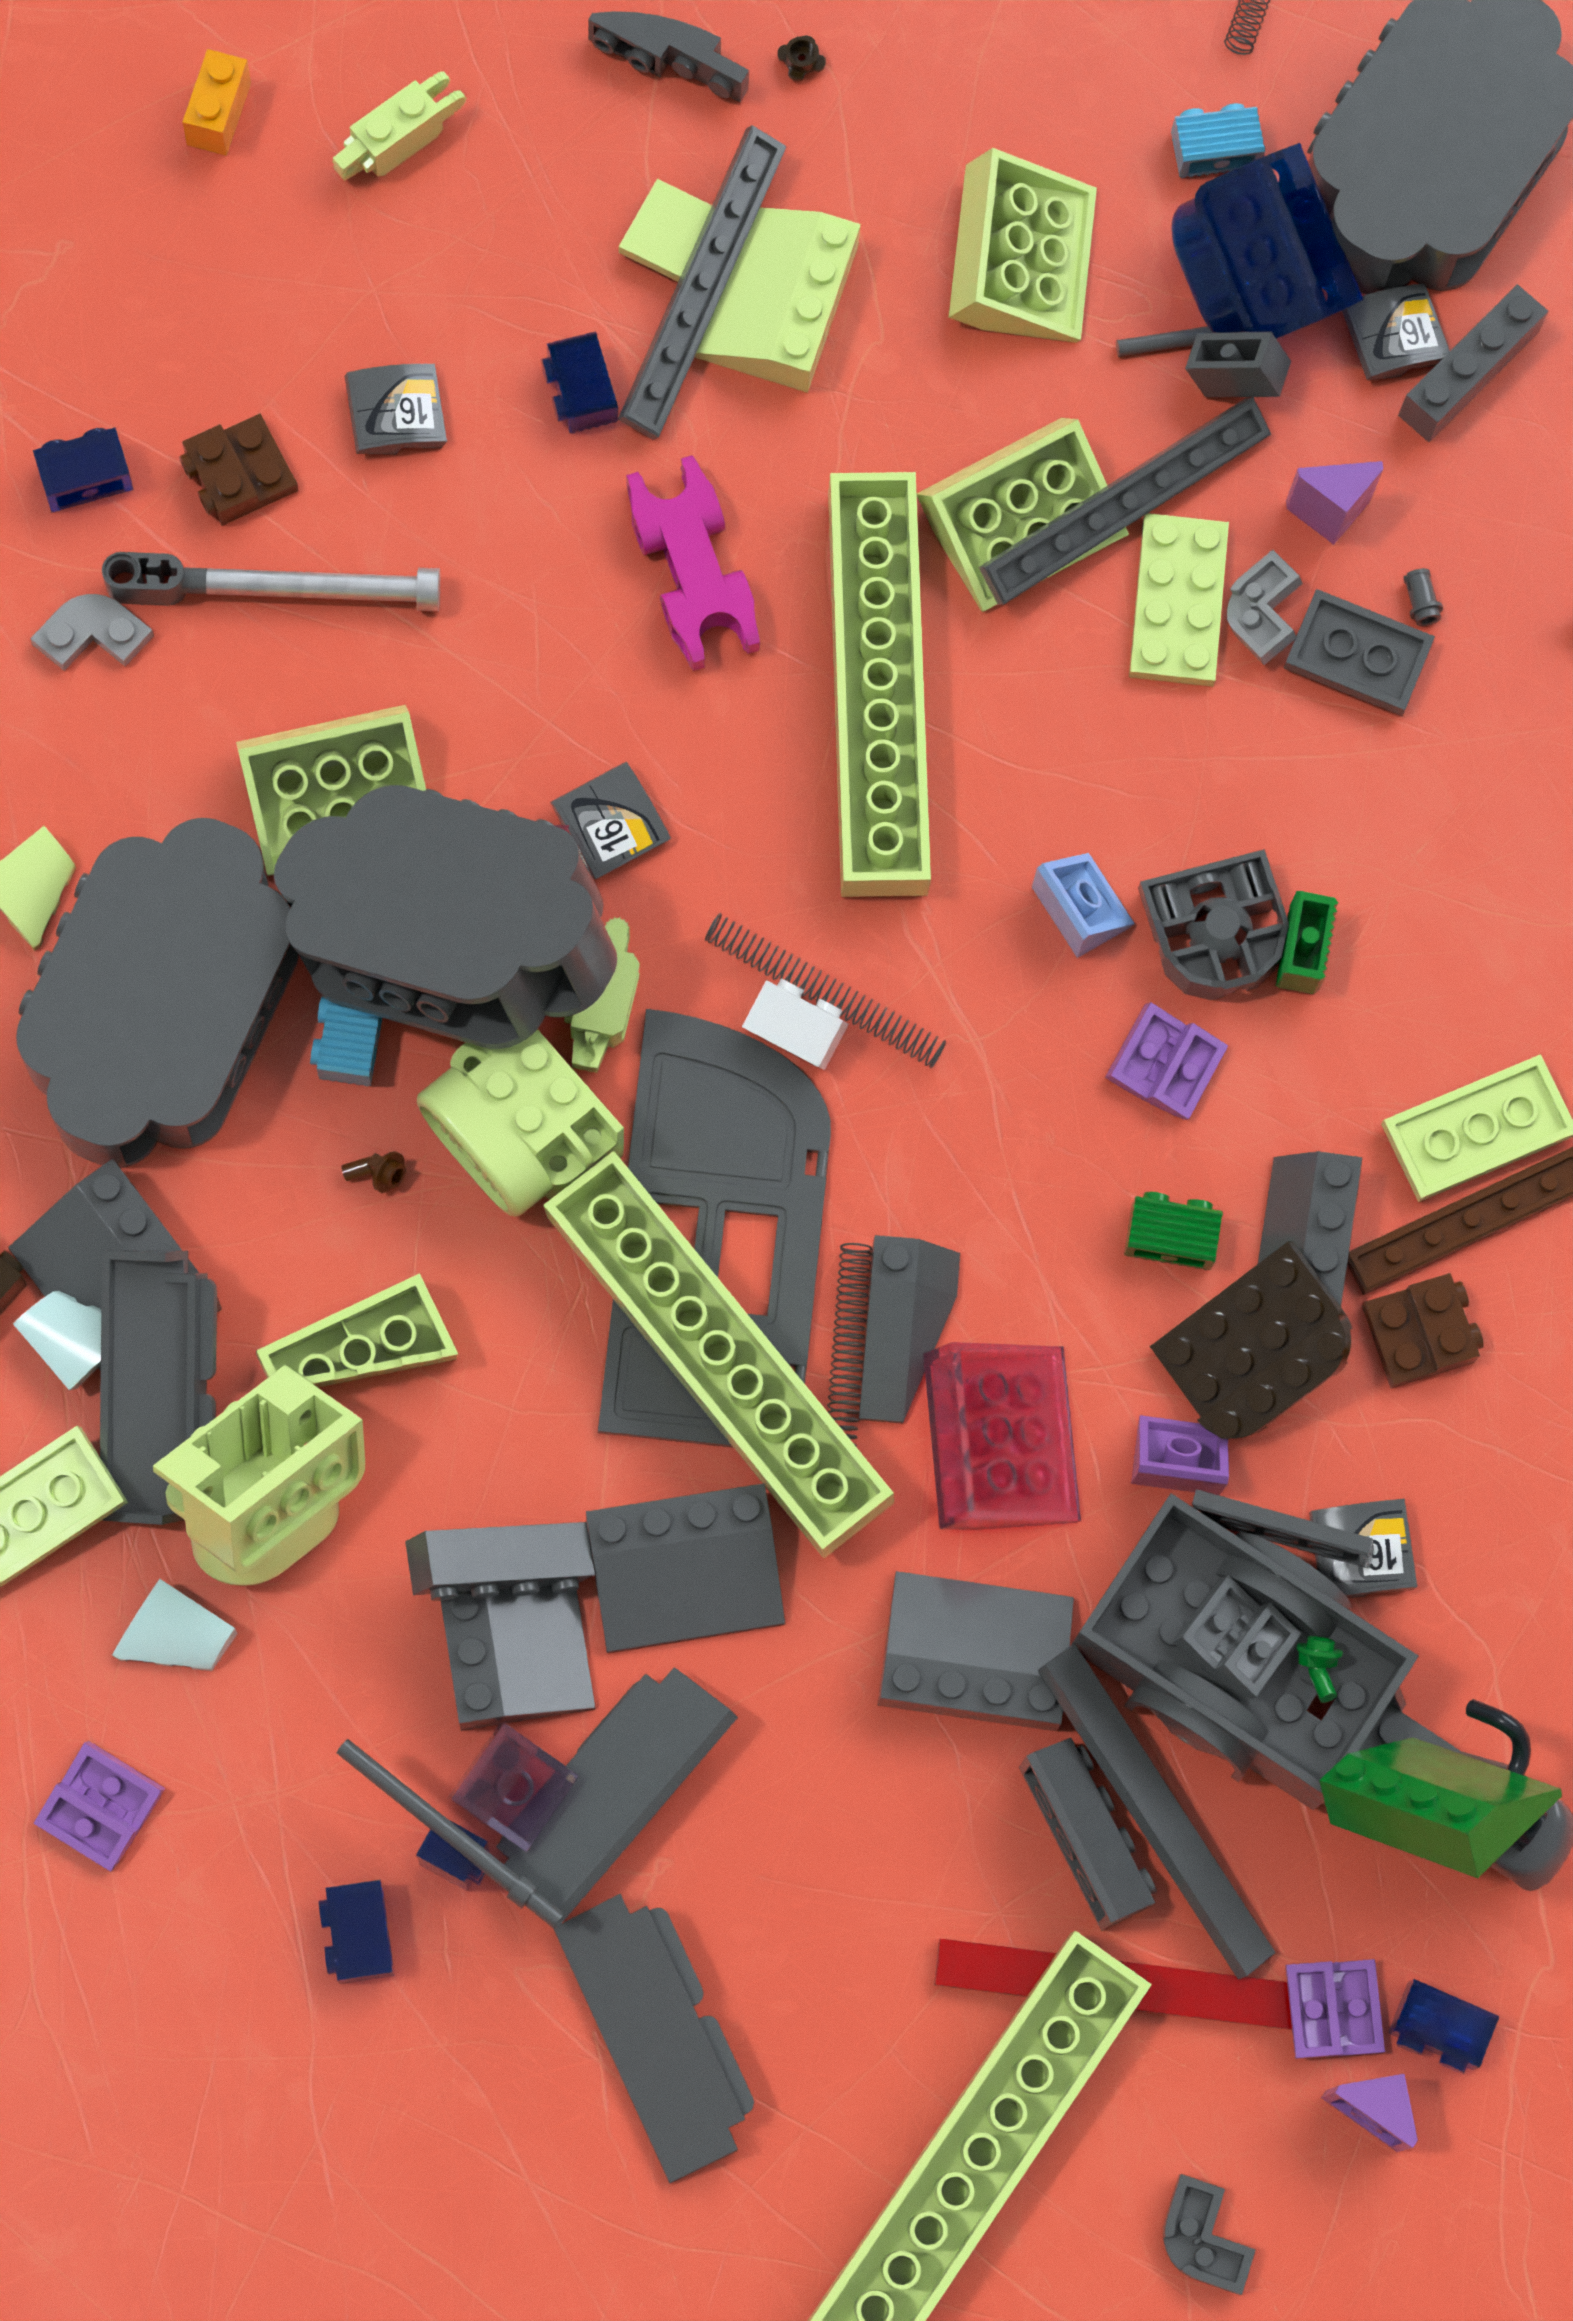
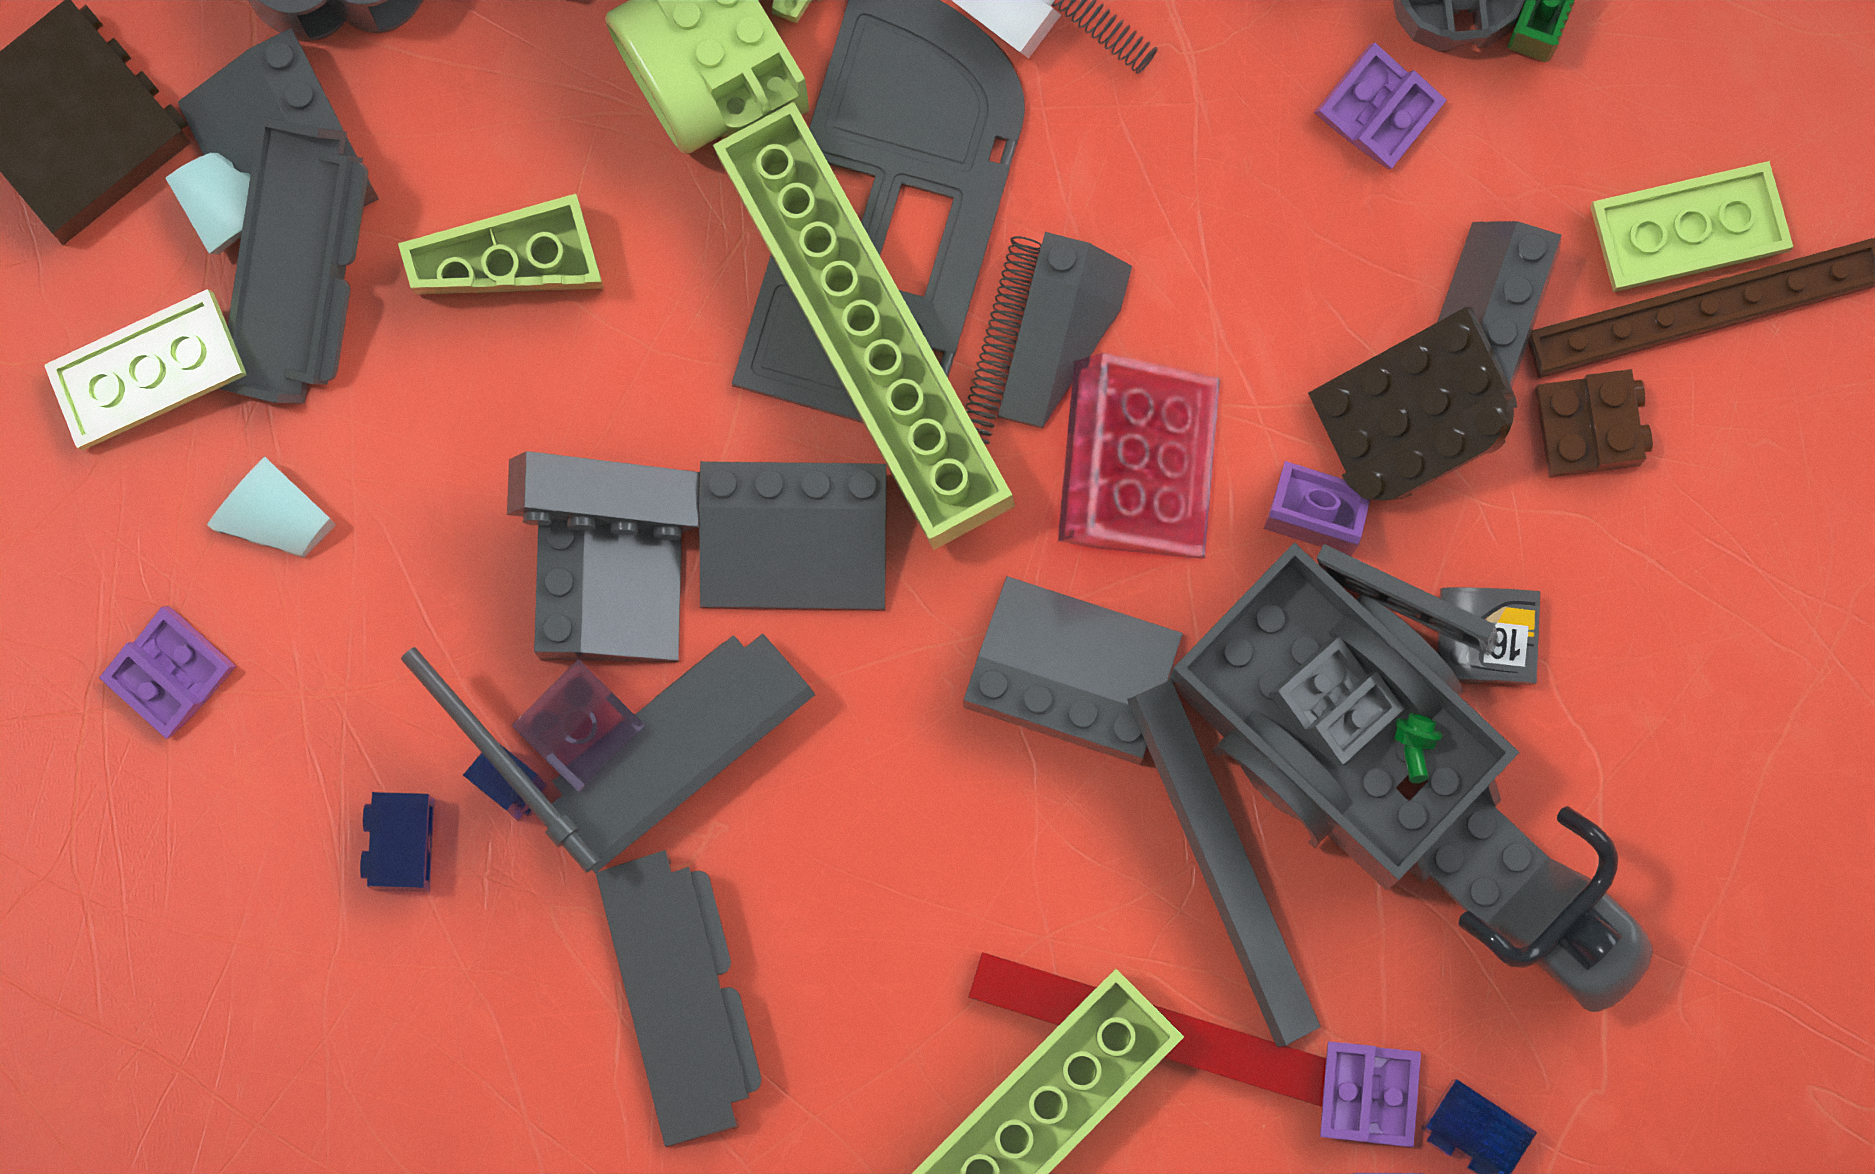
camera: 20 degrees right, 5 degrees up
yellowish green brick [153,1365,365,1586] -> none
reddish brown plate [341,1151,406,1193] -> none
dark grey slope [1019,1738,1157,1931] -> none
green brick [1124,1192,1223,1270] -> none
green slope [1319,1737,1562,1878] -> none

